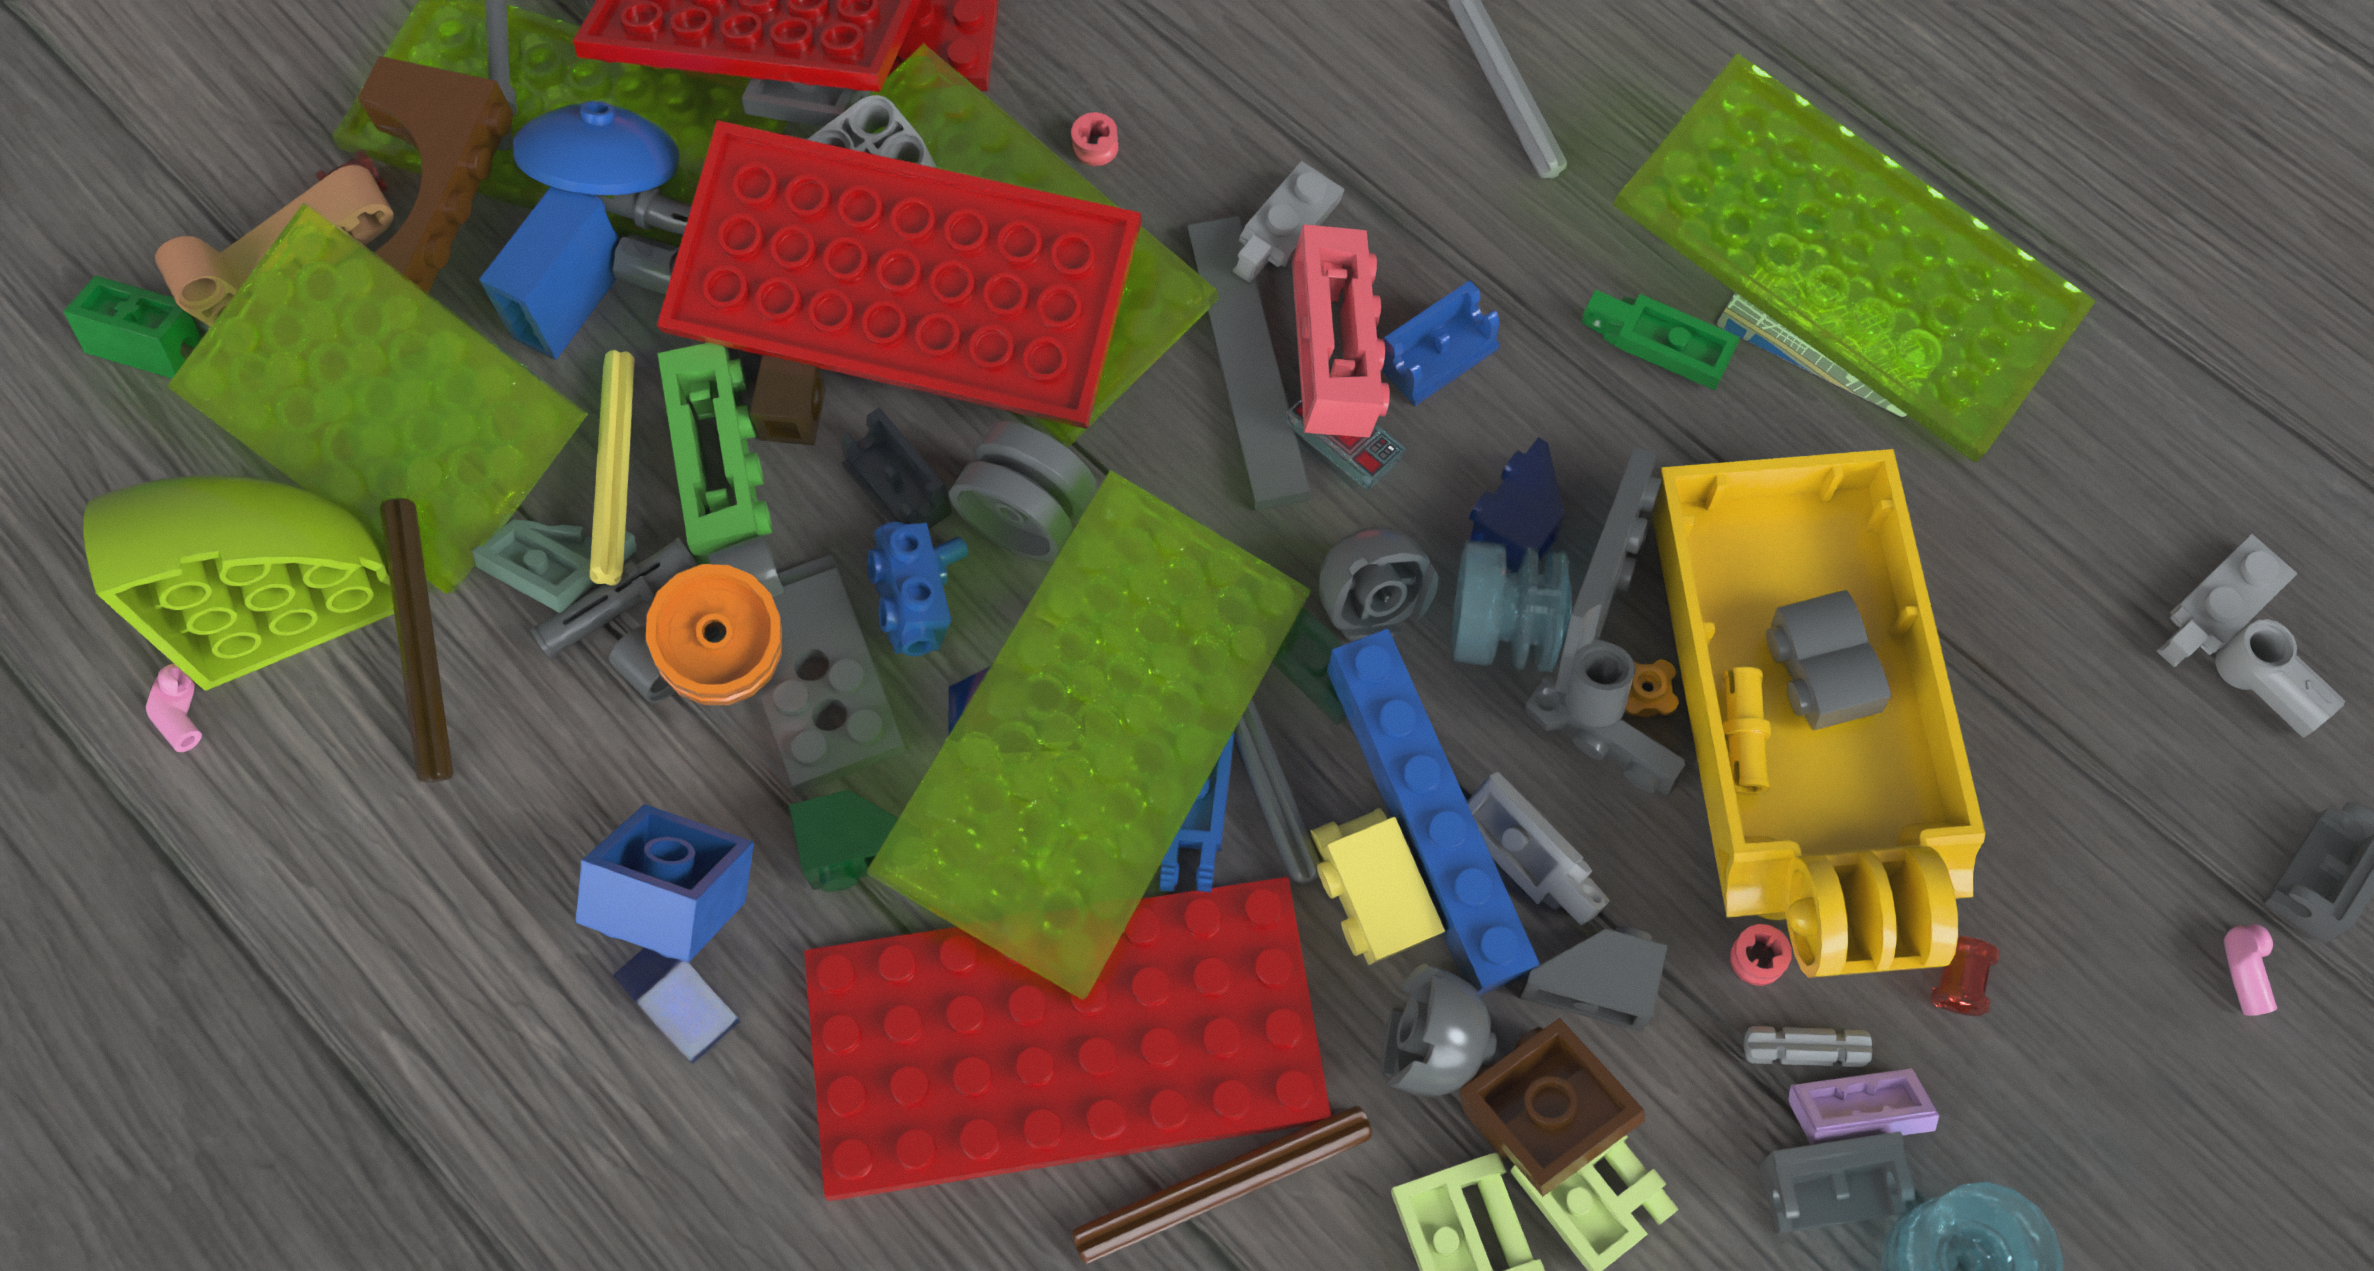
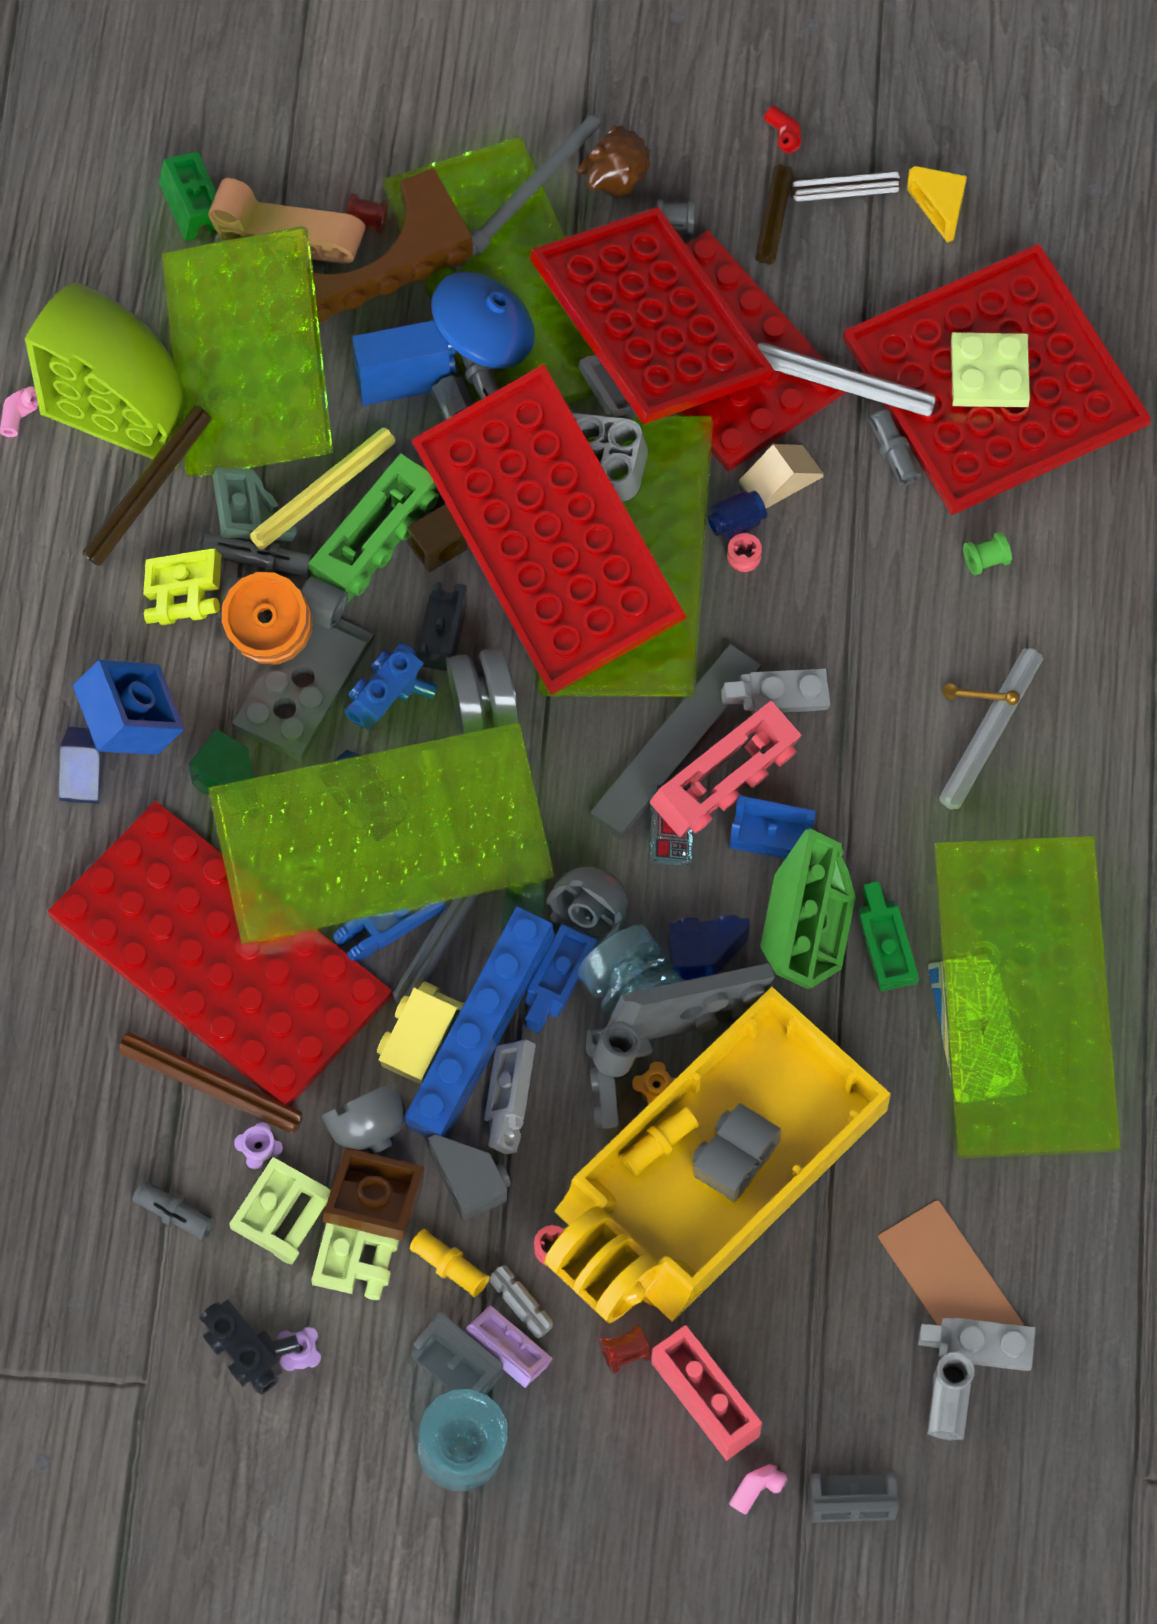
camera: 45 degrees right, 0 degrees up
none -> neon yellow plate [143,548,222,625]
none -> lavender plate [234,1122,283,1169]
none -> yellow pin [409,1228,490,1297]
none -> blue hinge [525,924,598,1034]
none -> coral brick [651,1325,762,1461]
none -> clear blue brick [707,490,767,540]
none -> tan slope [739,444,824,512]
none -> bright green wedge [760,828,856,989]
none -> nougat sticker [878,1200,1024,1326]
none -> pearl gold hinge [942,683,1020,705]

